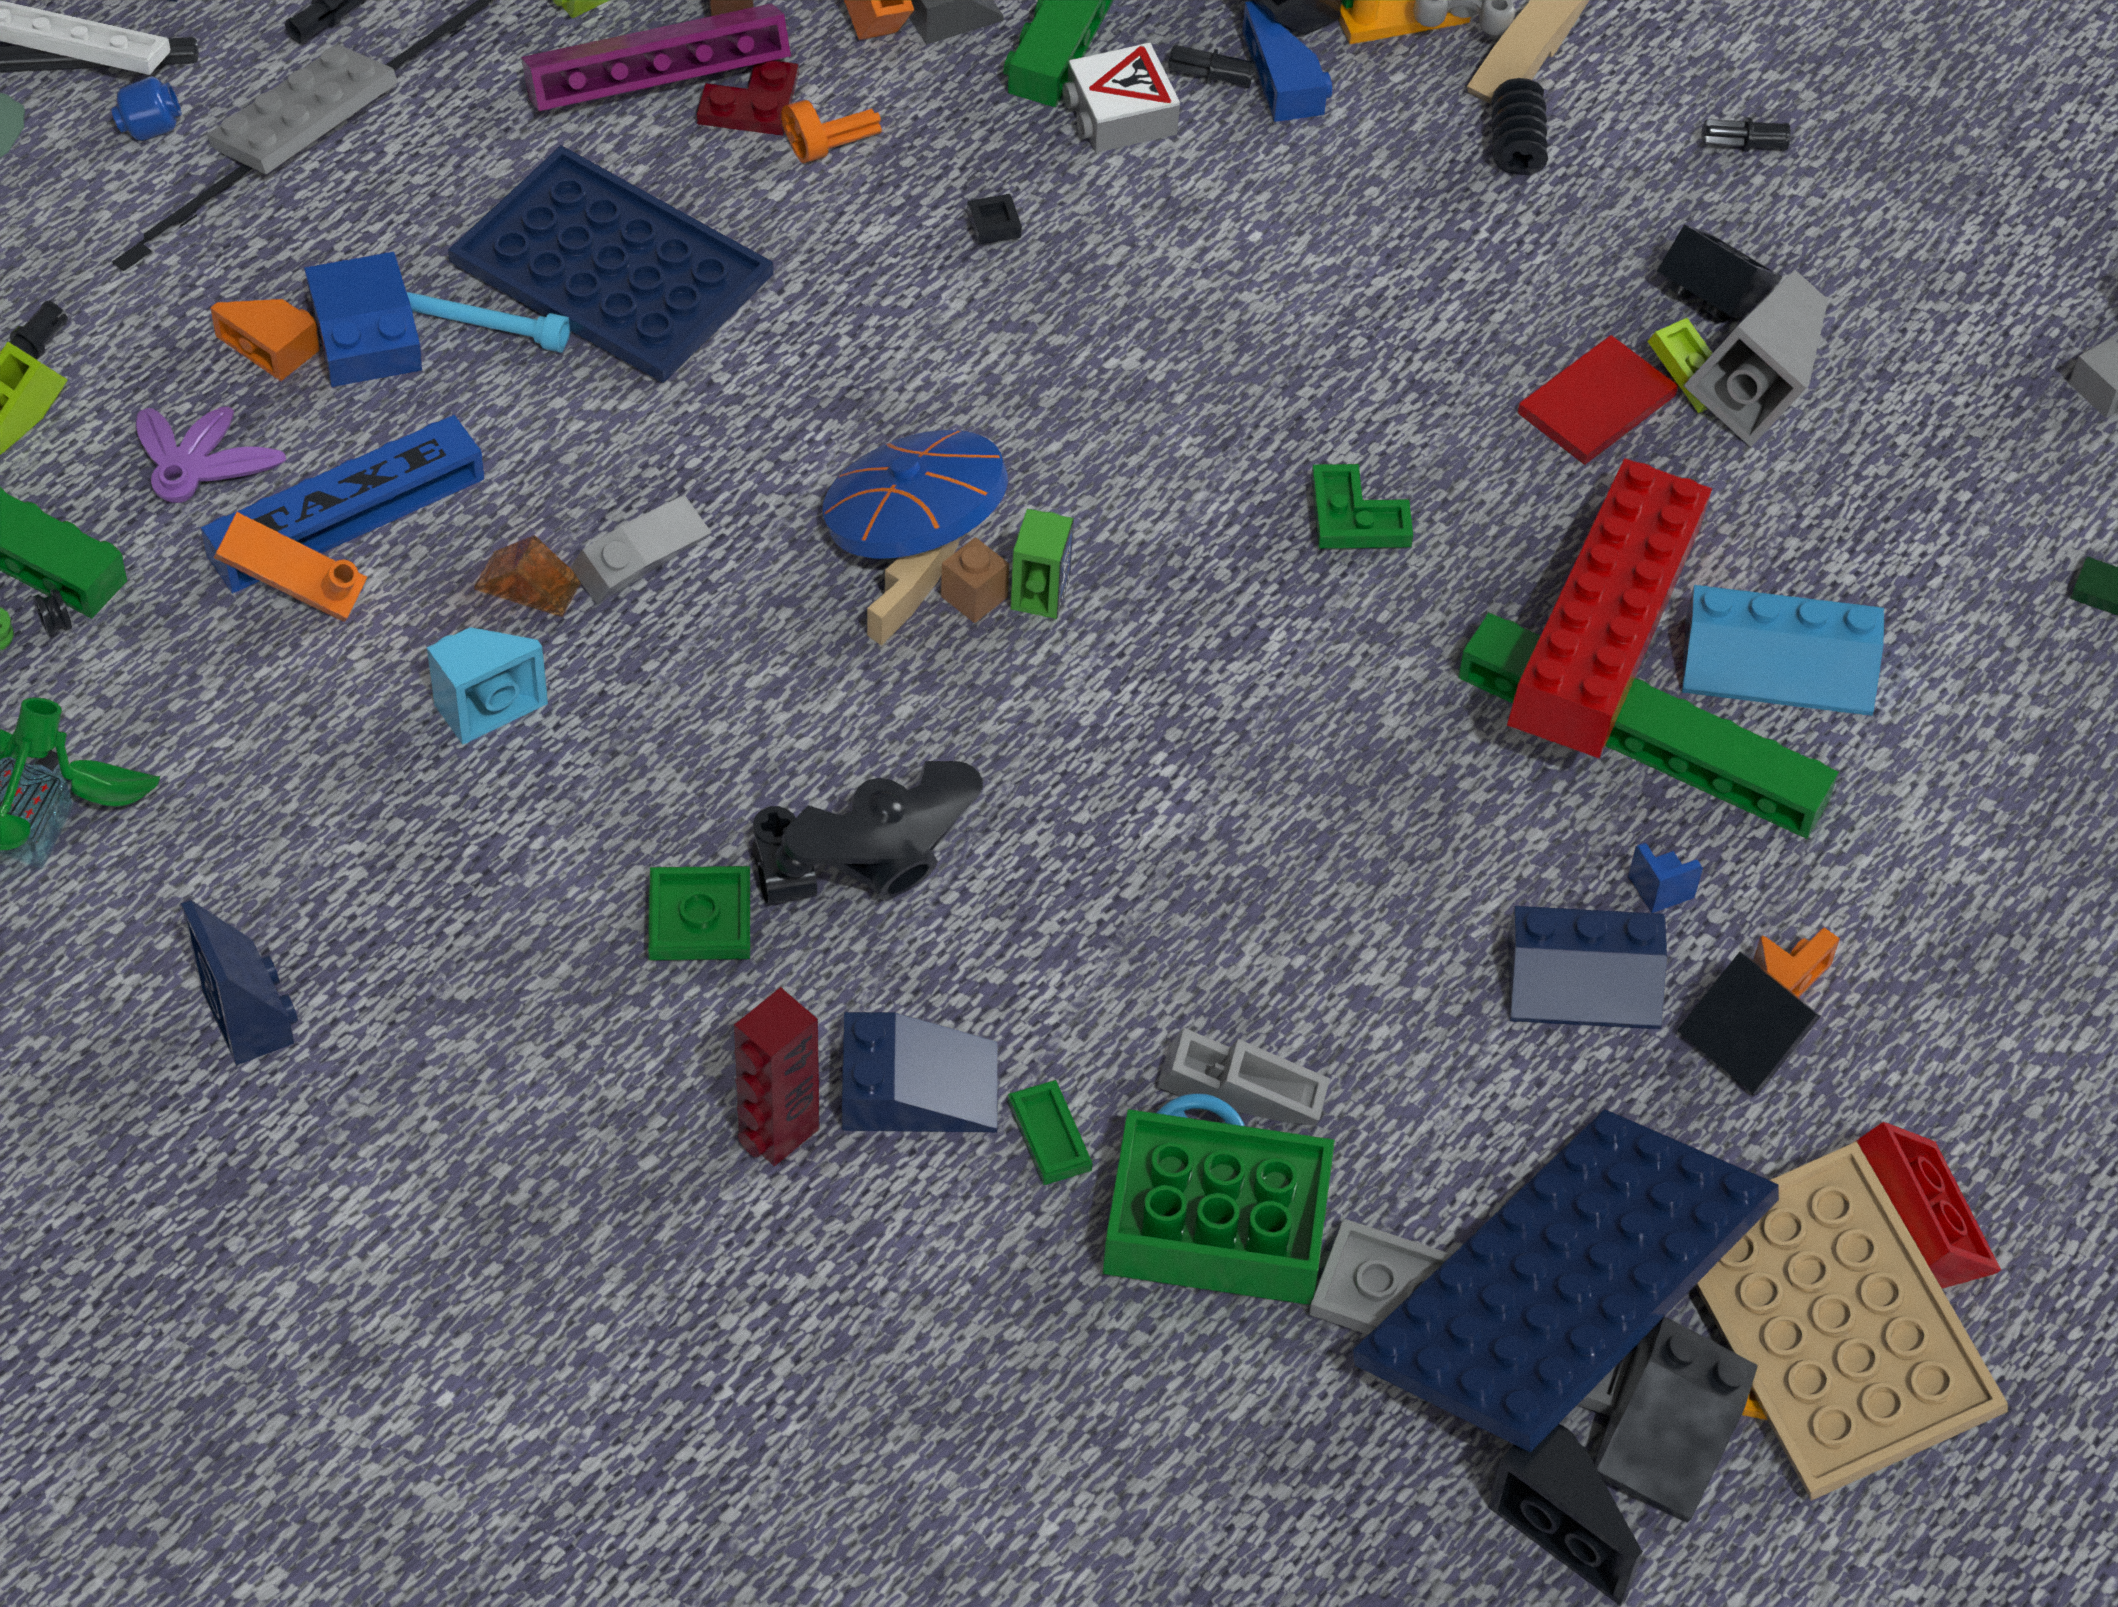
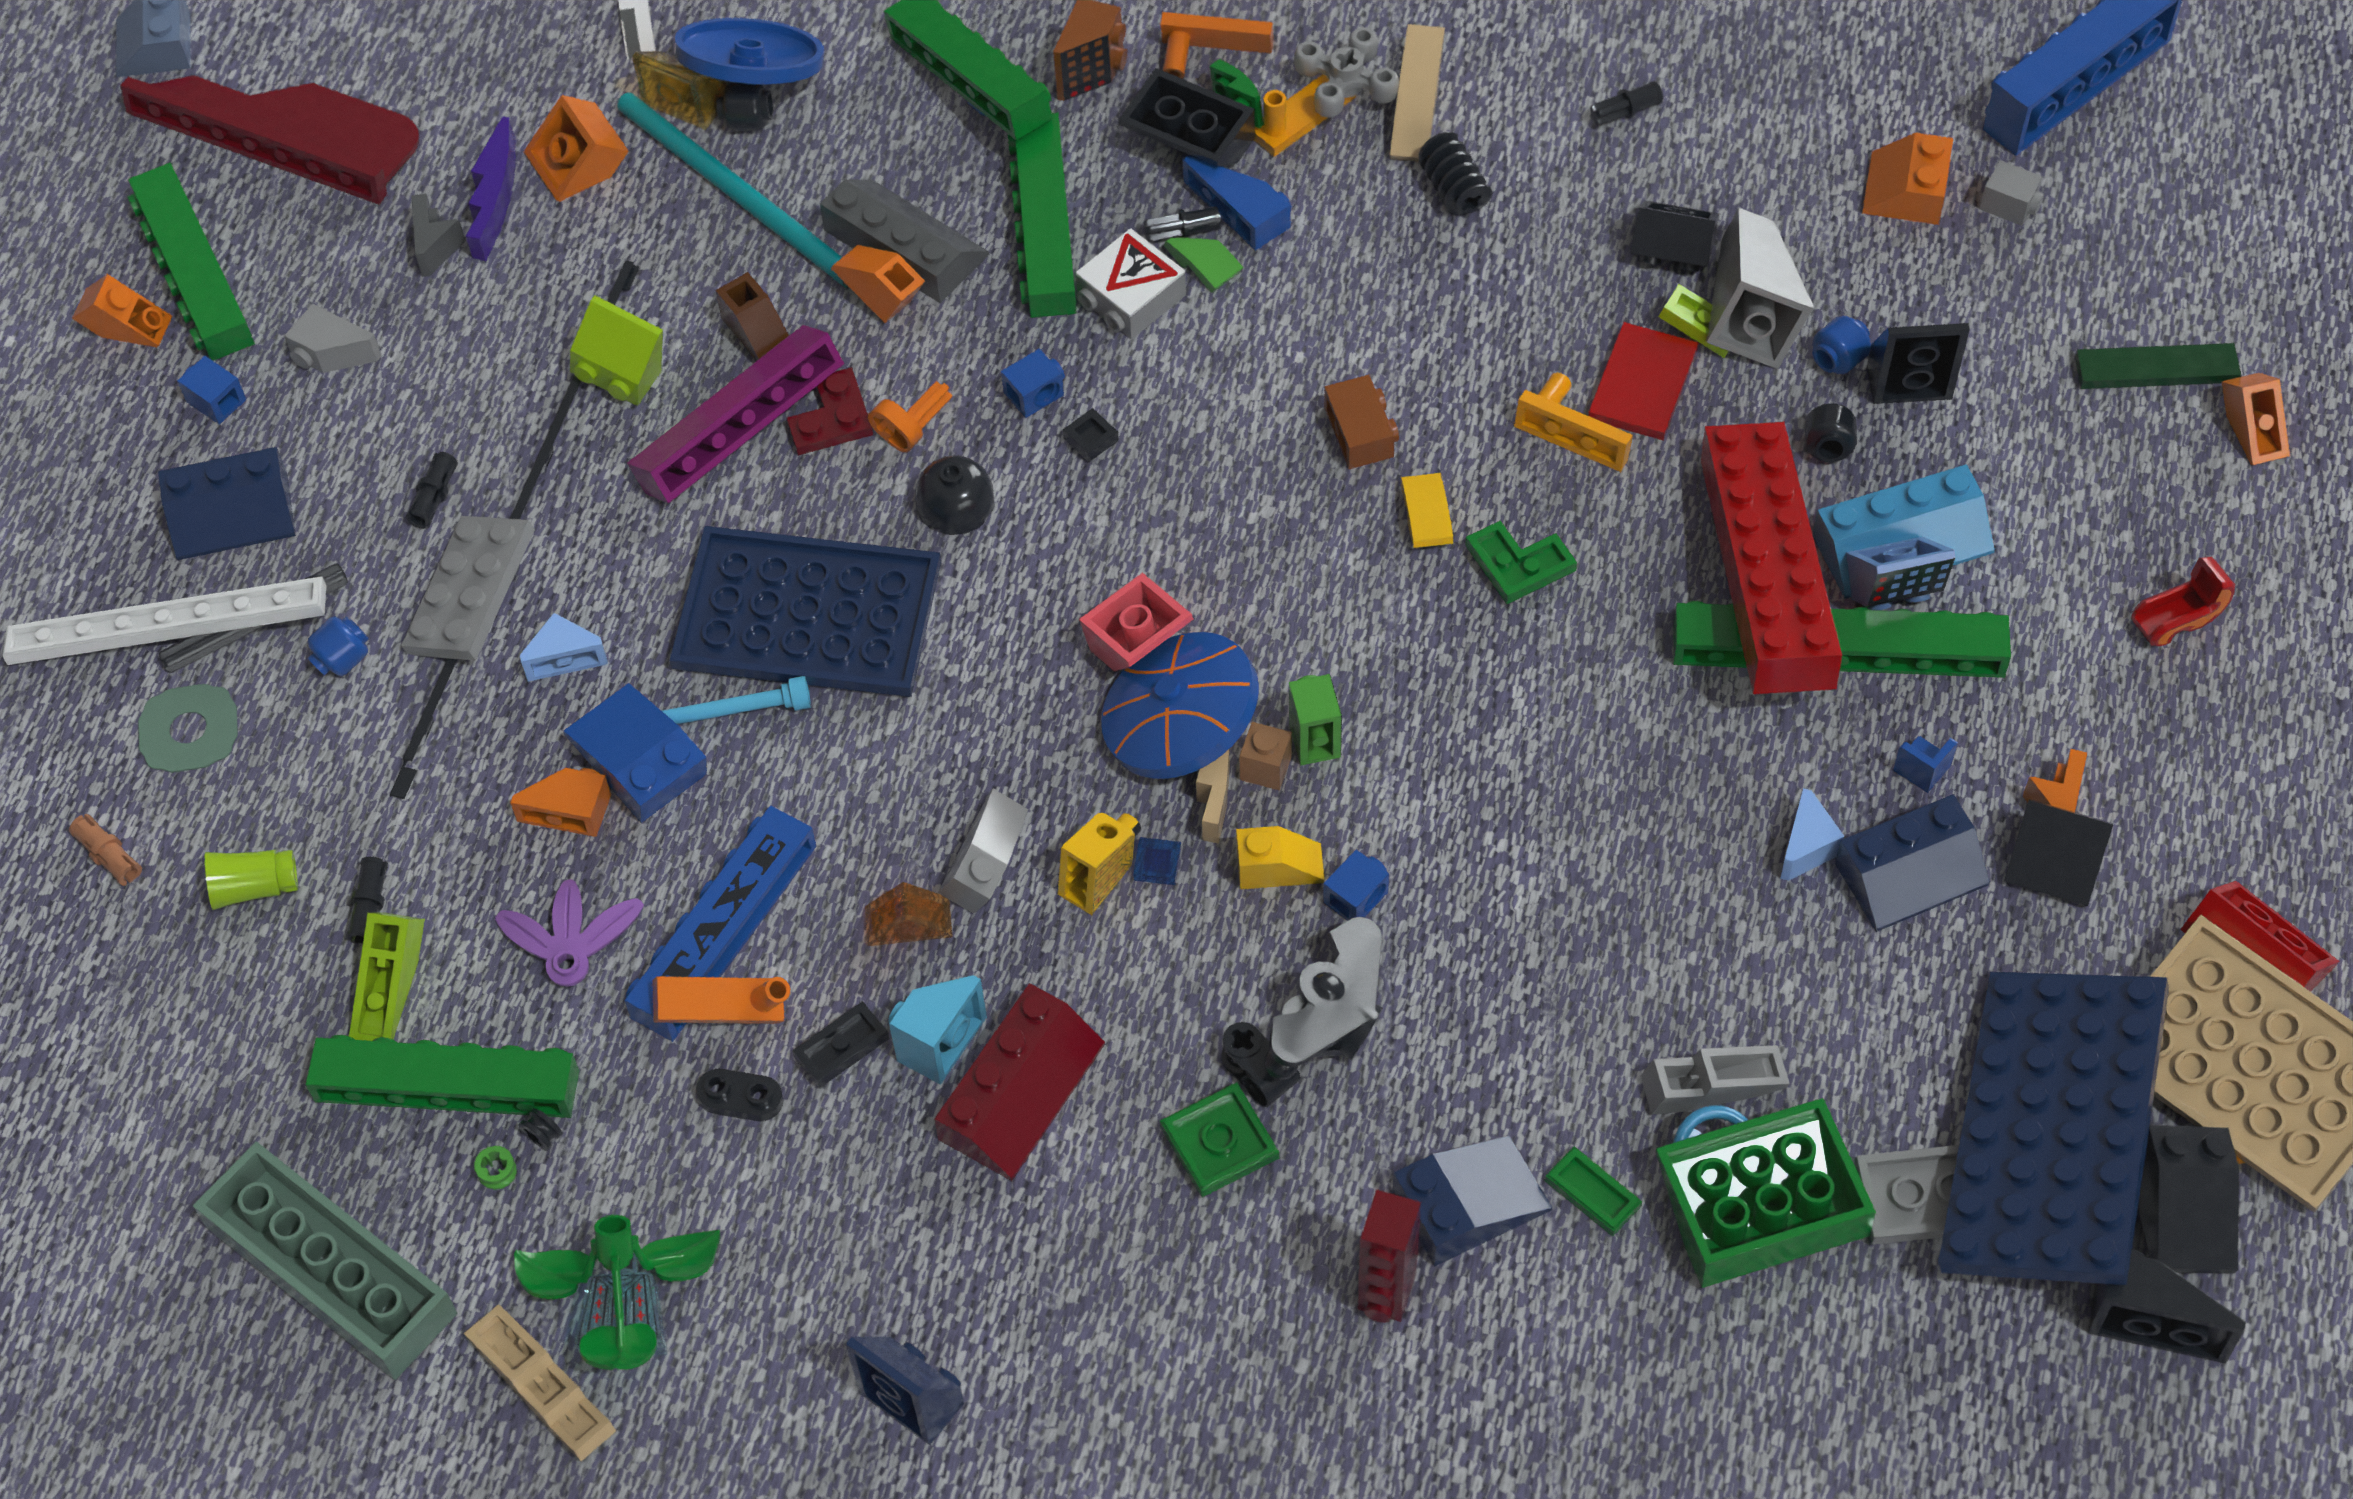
camera: 20 degrees left, 5 degrees up
none -> light blue slope [520,613,608,682]
none -> black plate [696,1069,783,1121]
none -> black plate [792,1001,890,1088]
none -> black cylinder [915,455,995,535]
none -> dark red slope [934,983,1105,1181]
none -> blue brick [1001,348,1065,418]
none -> yellow torso [1058,813,1141,915]
none -> coral slope [1079,572,1194,672]
none -> clear blue tile [1133,837,1182,885]
none -> bright green slope [1164,238,1244,293]
none -> yellow slope [1236,826,1325,890]
none -> blue brick [1323,849,1389,921]
none -> dark orange brick [1324,374,1399,469]
none -> yellow slope [1401,473,1453,548]
none -> light orange piece [1514,373,1633,472]
none -> light blue slope [1780,788,1844,881]
none -> black head [1805,403,1857,462]
none -> blue head [1812,316,1871,374]
none -> medium blue slope [1846,536,1955,610]
none -> orange slope [1862,133,1953,225]
none -> black slope [1867,323,1970,404]
none -> red animal [2131,556,2235,646]

